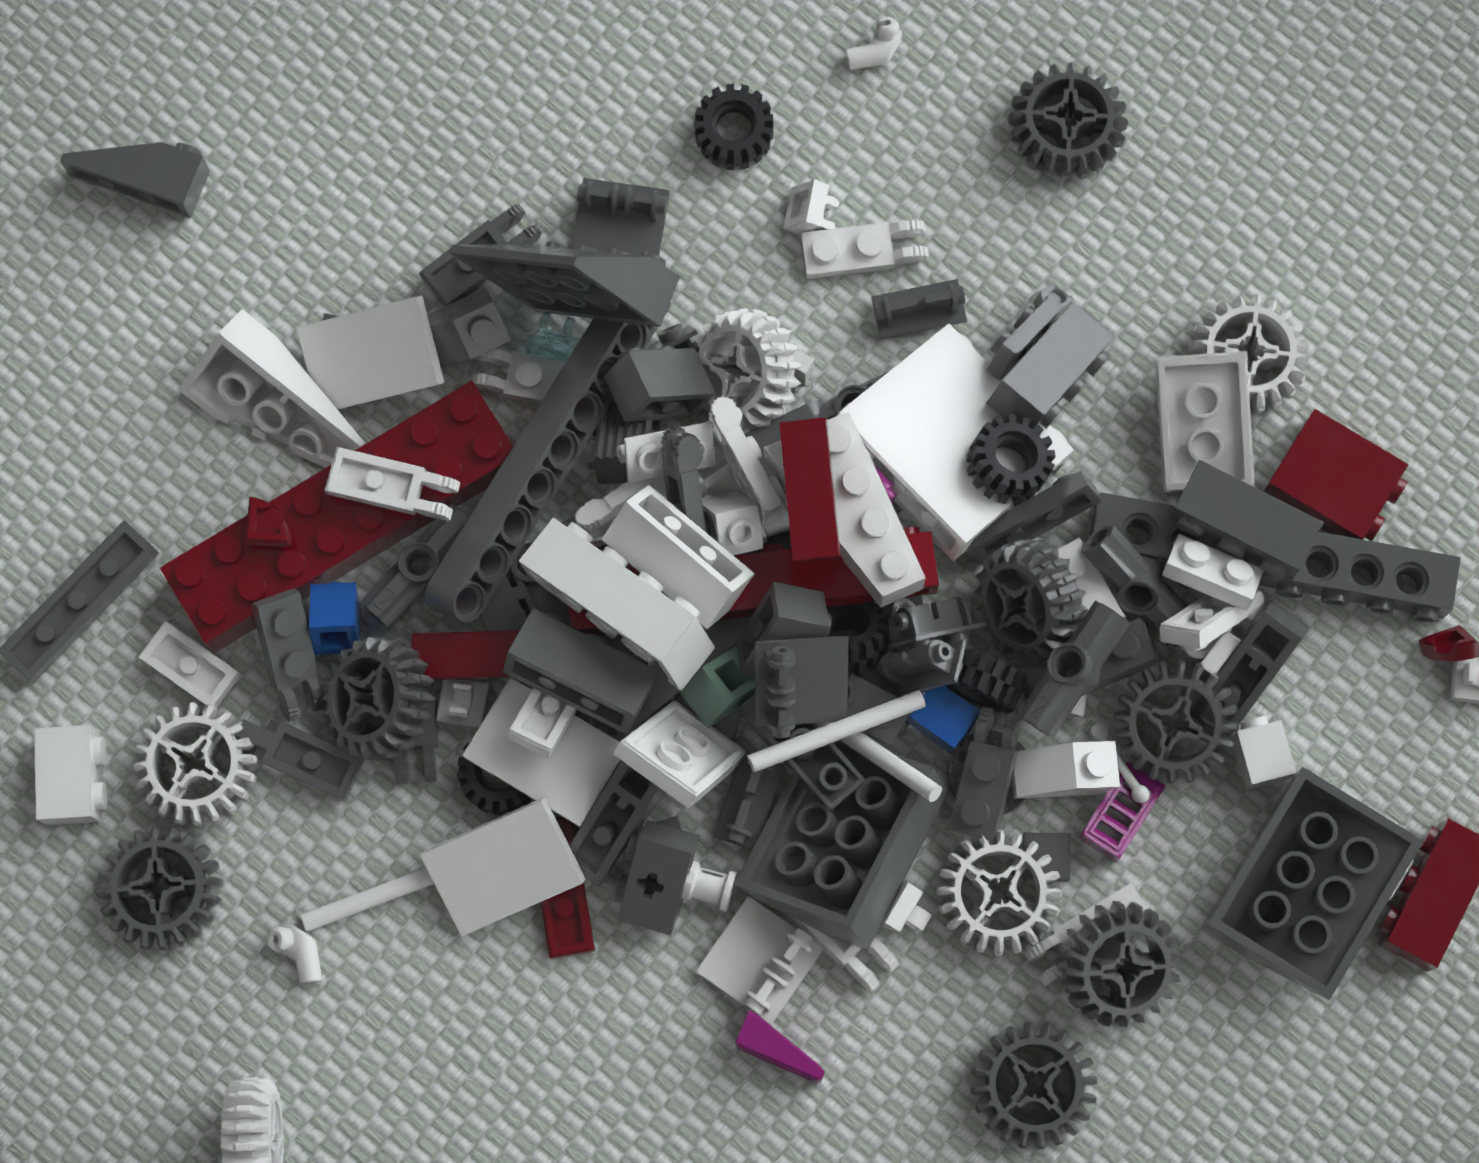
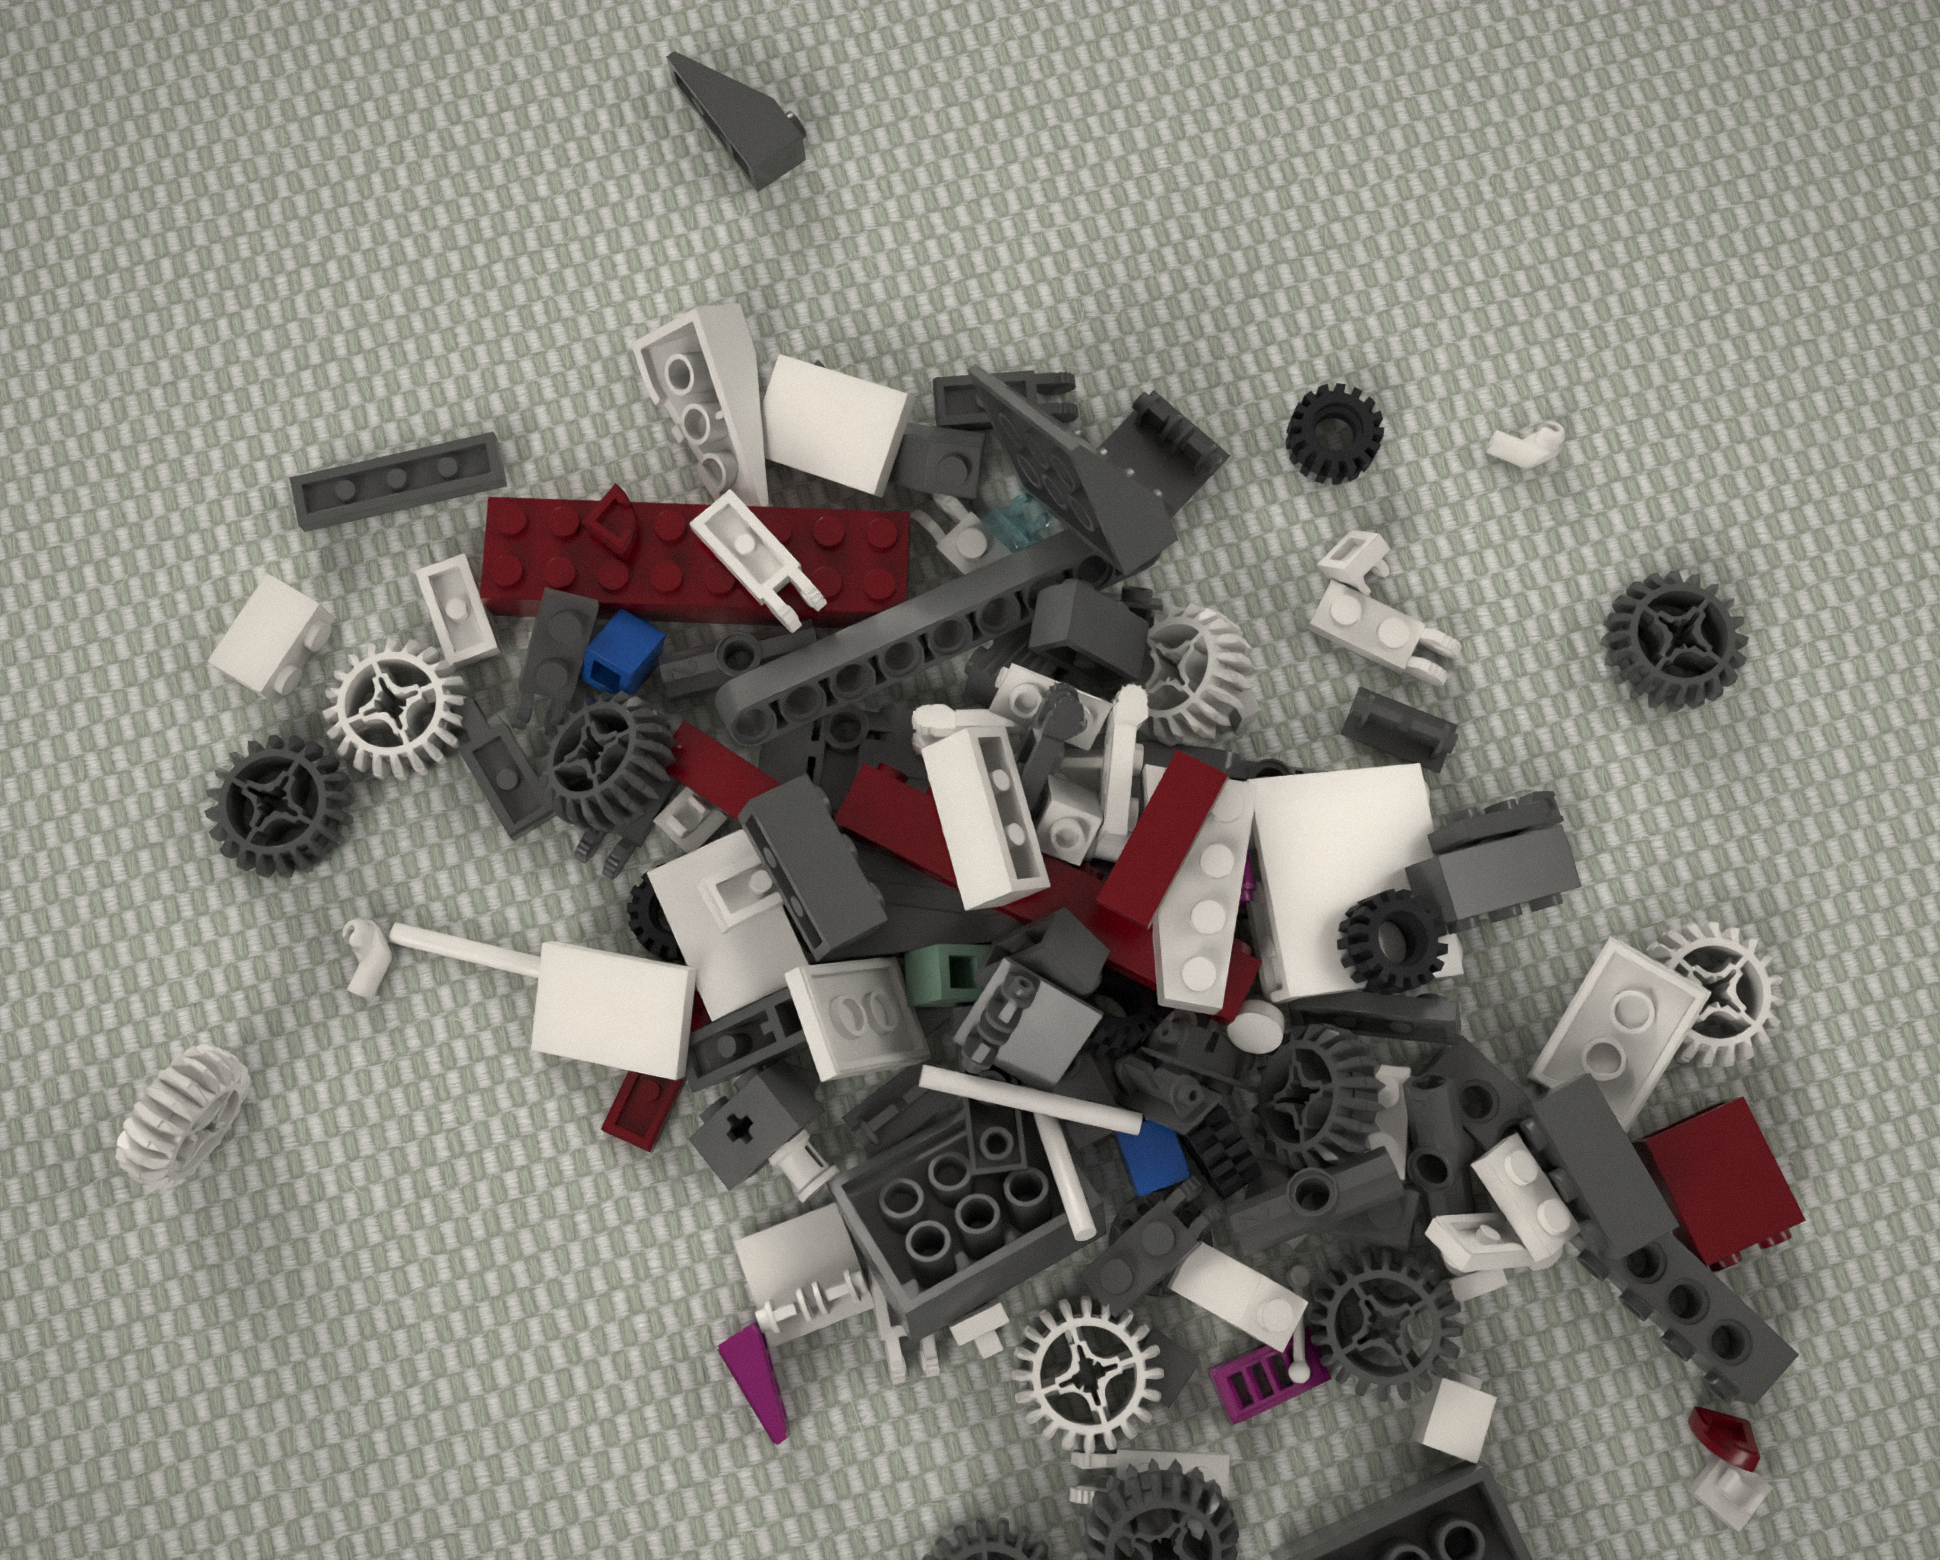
camera: 30 degrees right, 0 degrees up
white wedge [519,518,715,691] -> none
dark grey slope [1188,601,1309,738] -> none
none -> white tile [1227,1000,1285,1054]

